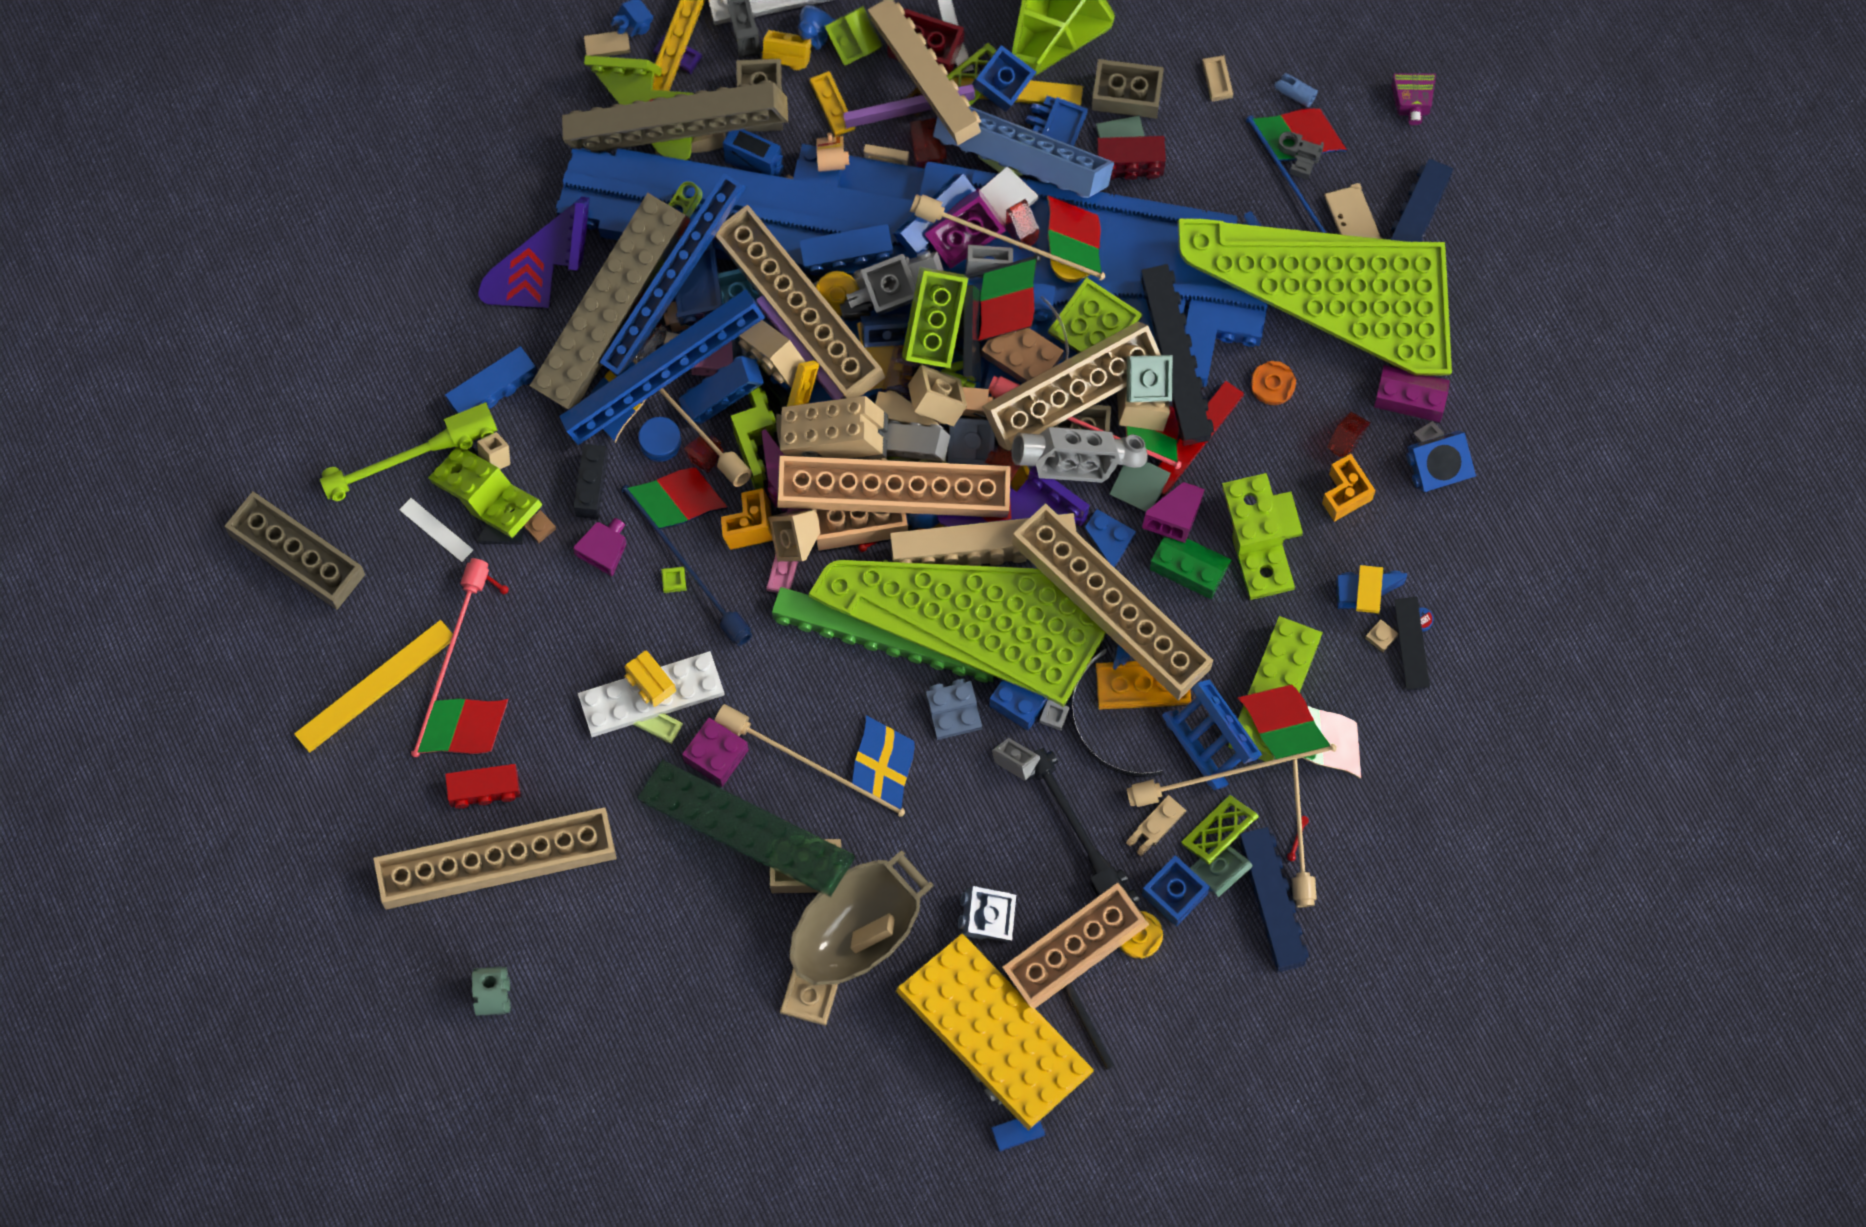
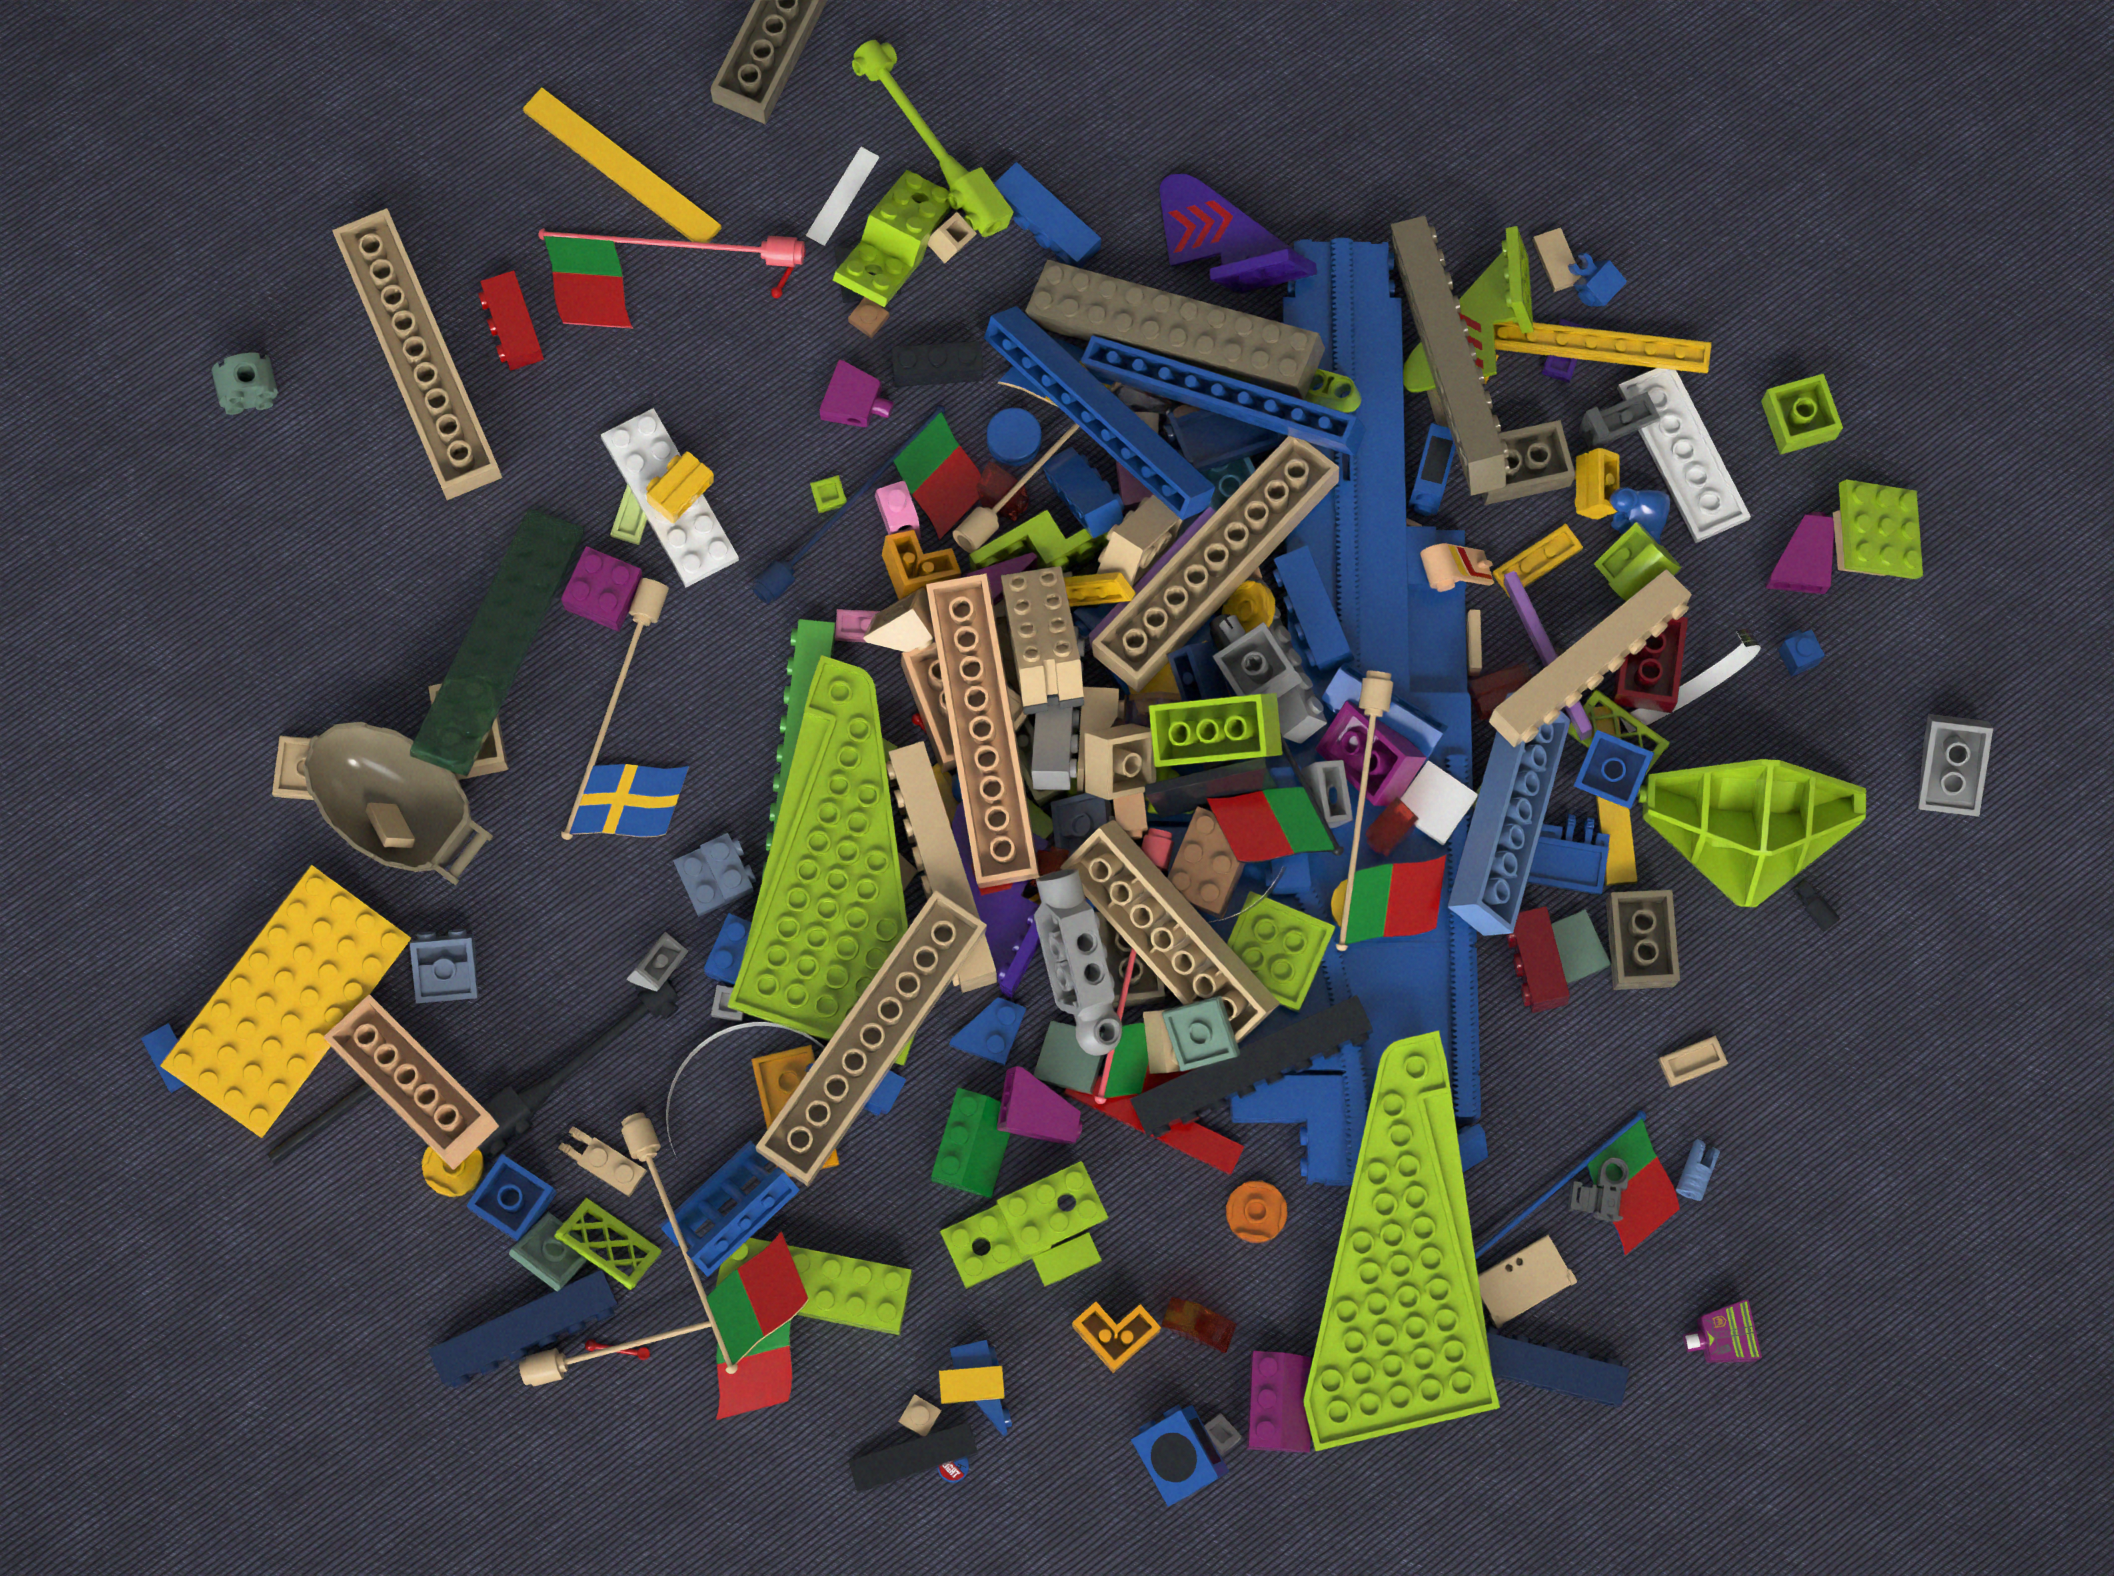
camera: 75 degrees right, 5 degrees up
none -> bright pink torso [875,480,922,540]

